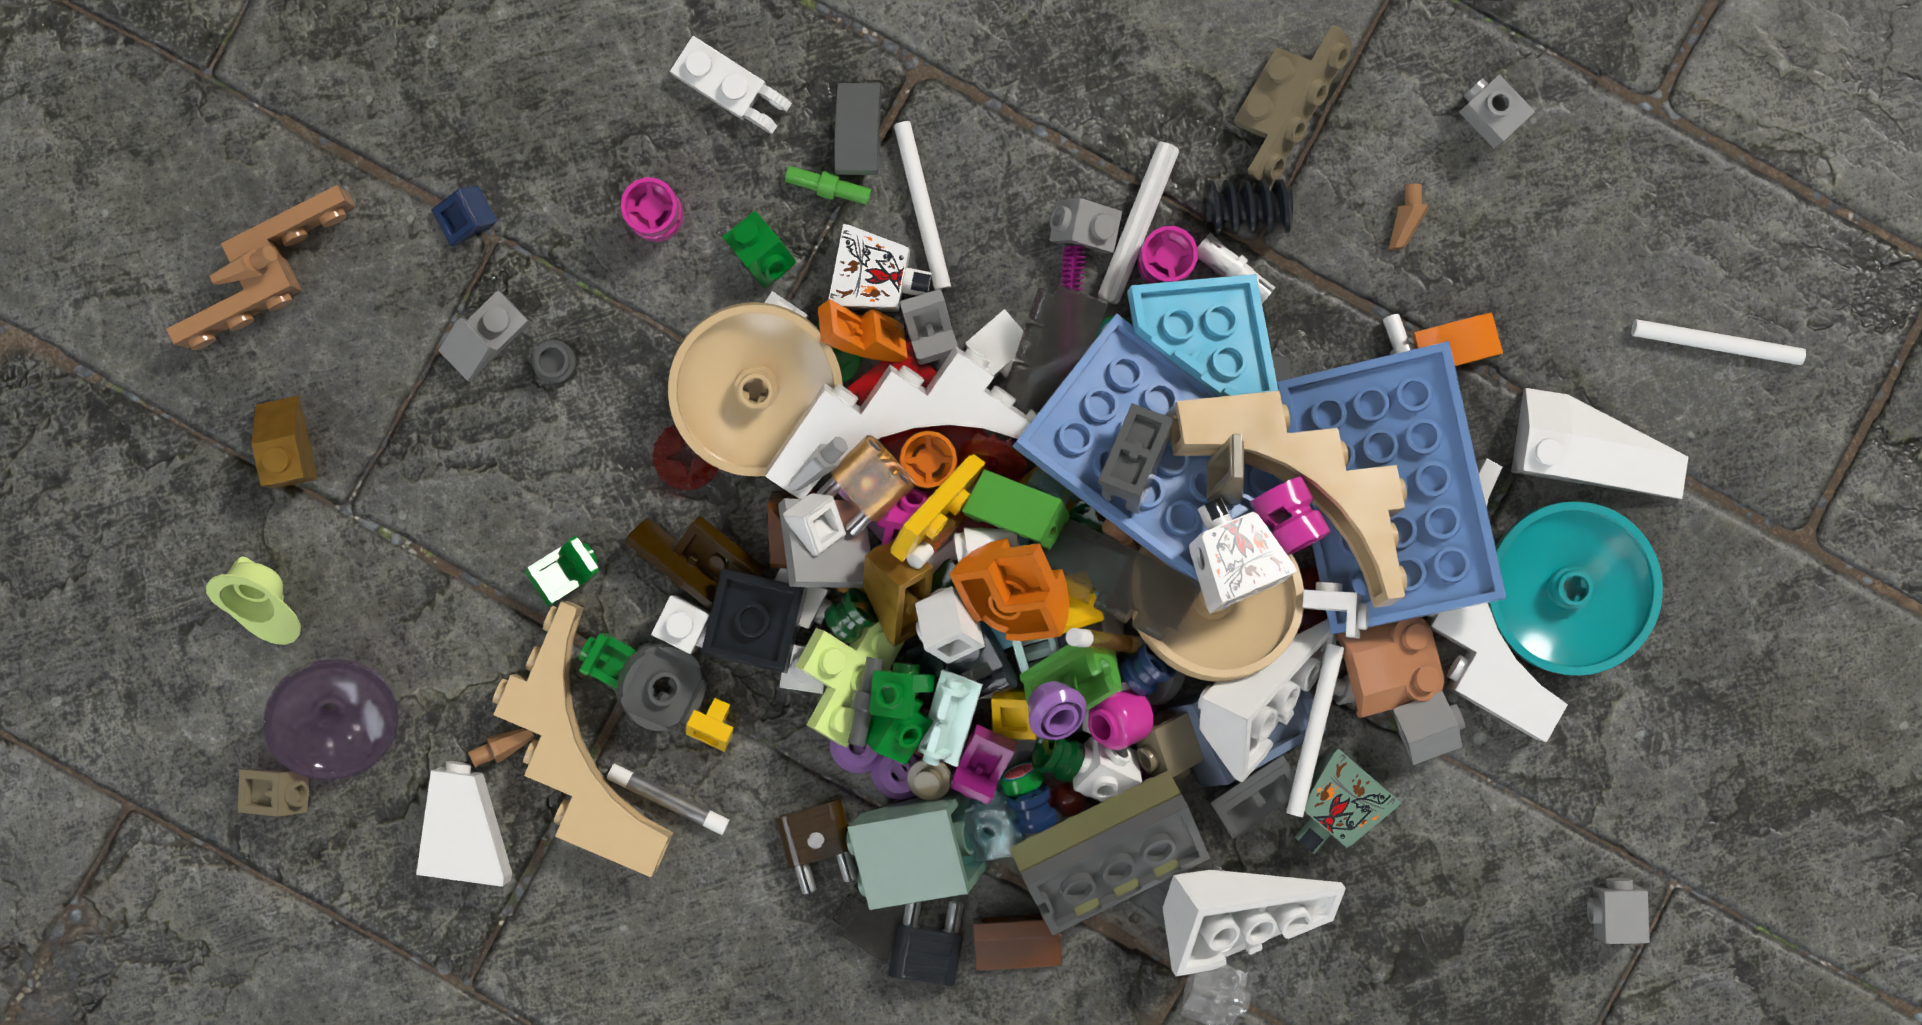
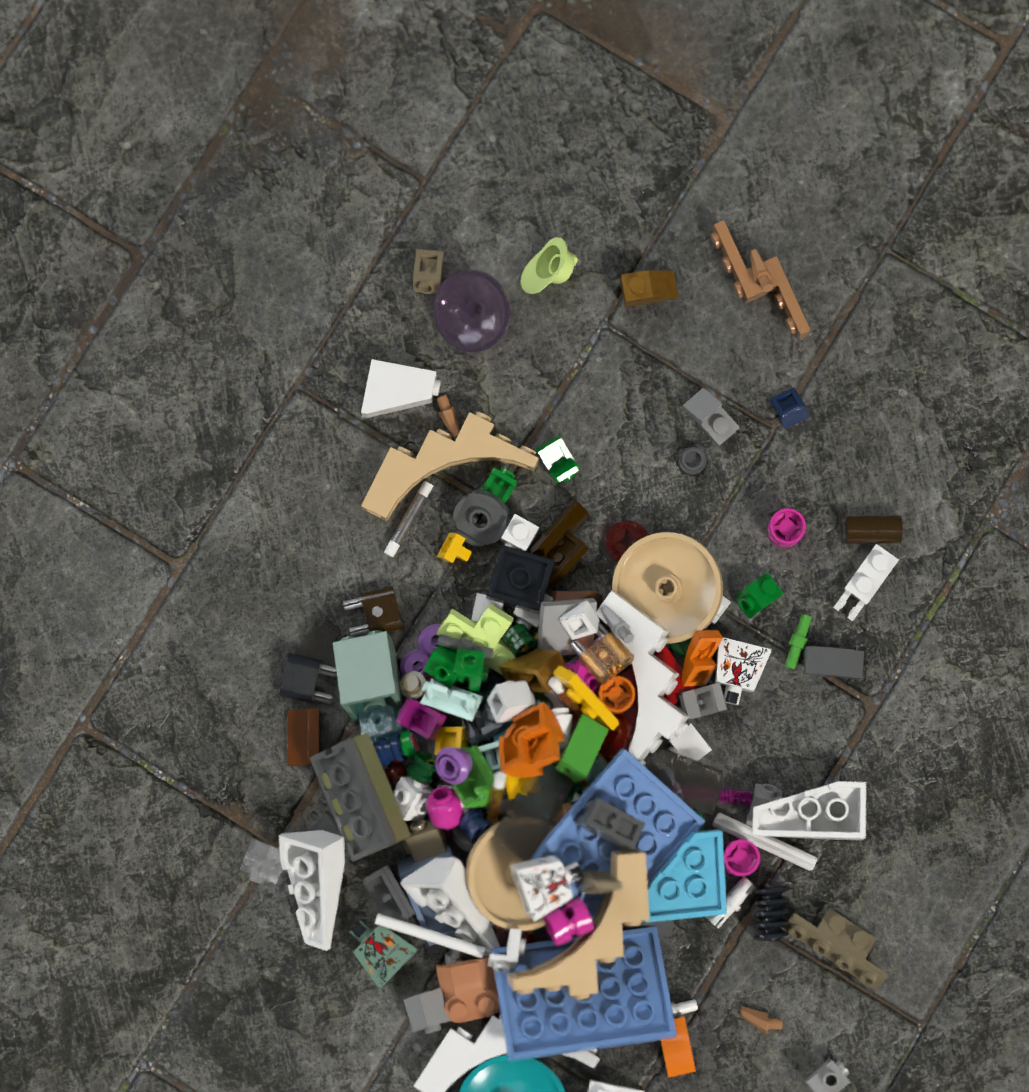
camera: 95 degrees right, 5 degrees down
white bar [894,121,951,290] -> none
none -> white wedge [752,781,866,840]
none -> dark brown brick [845,515,903,544]

